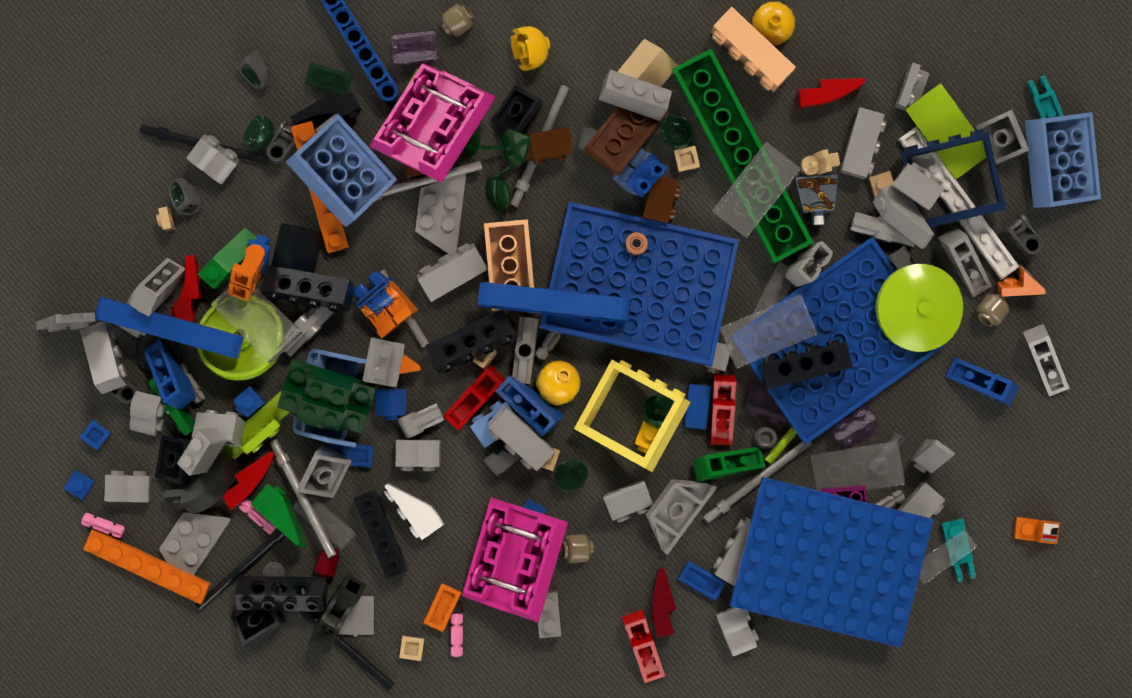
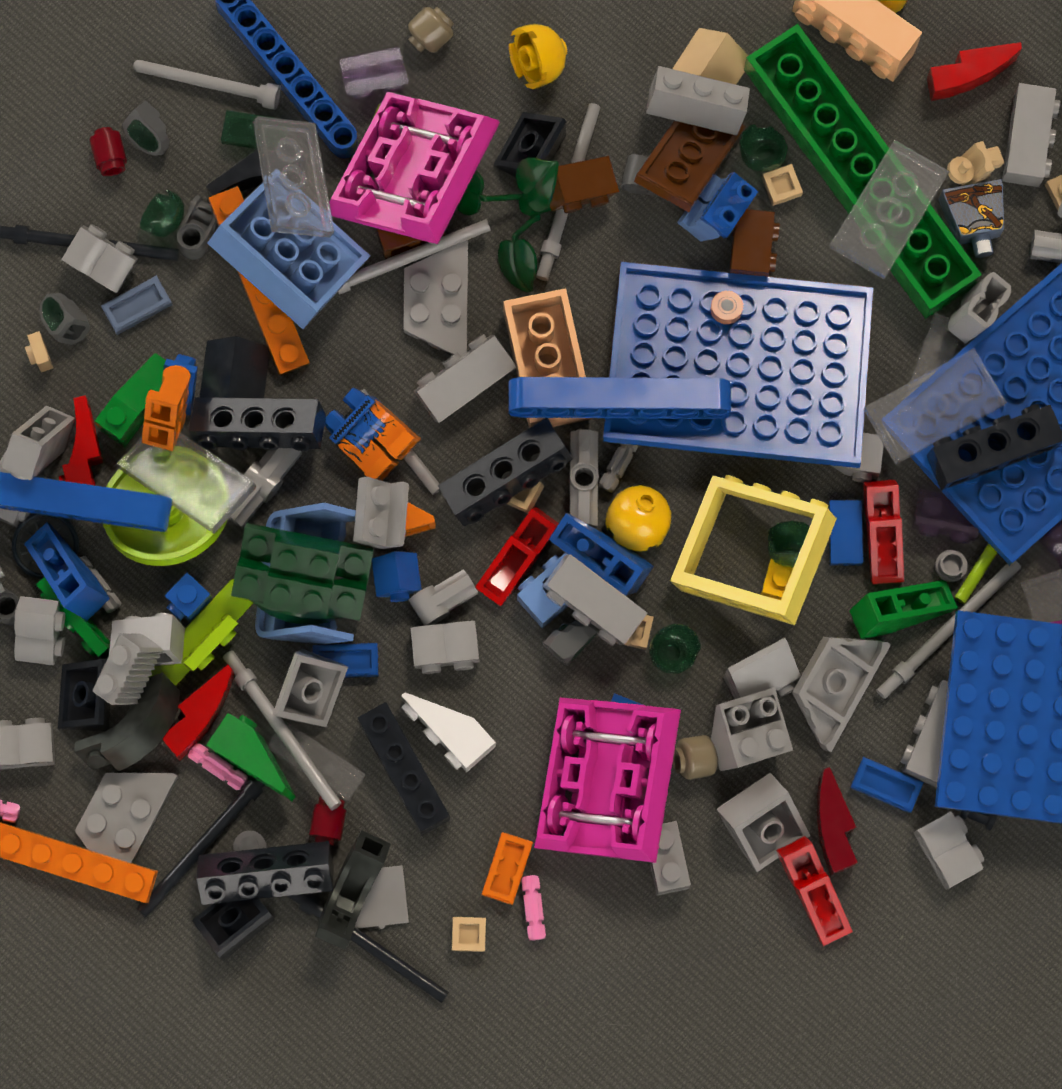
camera: 10 degrees left, 10 degrees down
none -> dark red brick [89,127,127,176]
none -> sand blue tile [101,275,173,335]
none -> light grey piece [133,60,281,110]
none -> clear tile [253,116,334,237]
none -> light grey slope [711,687,793,771]
none -> light grey slope [717,773,810,872]

